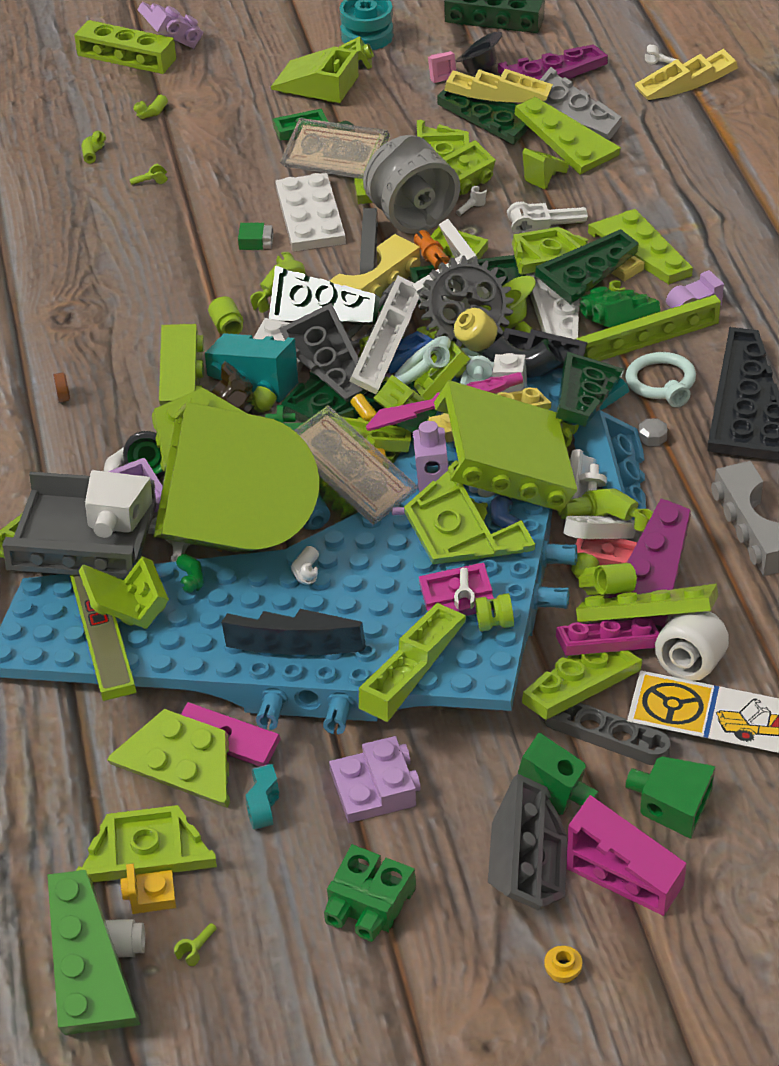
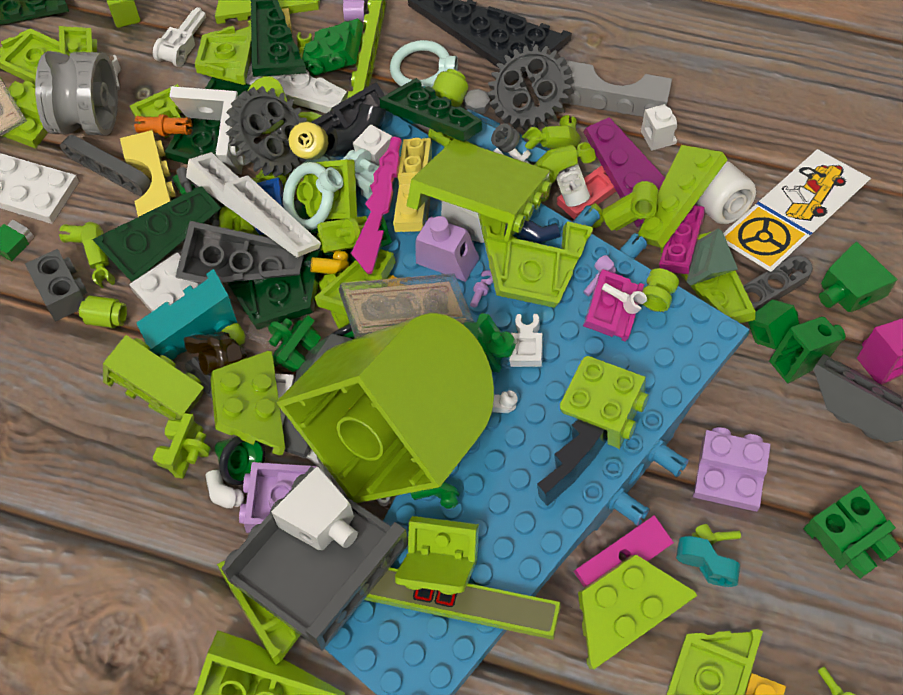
camera: 60 degrees left, 15 degrees up
dark orange tile [53,372,70,403] -> none
lime slope [359,603,466,722] -> none
none -> dark grey brick [25,249,88,322]
none -> lime hips [153,413,211,479]
none -> lime head [432,69,469,107]
none -> green hips [464,313,516,373]
none -> dark grey gear [487,44,574,131]
none -> dark grey bush [491,123,520,152]
none -> white plate [509,314,543,367]
none -> lime arm [522,115,581,149]
none -> lime bracket [560,356,649,449]
none -> lavender hand [583,255,616,296]
none -> white brick [641,104,677,151]
none -> sand green slope [687,228,738,286]
none -> lime hand [692,524,741,545]
none -> green brick [748,299,800,350]

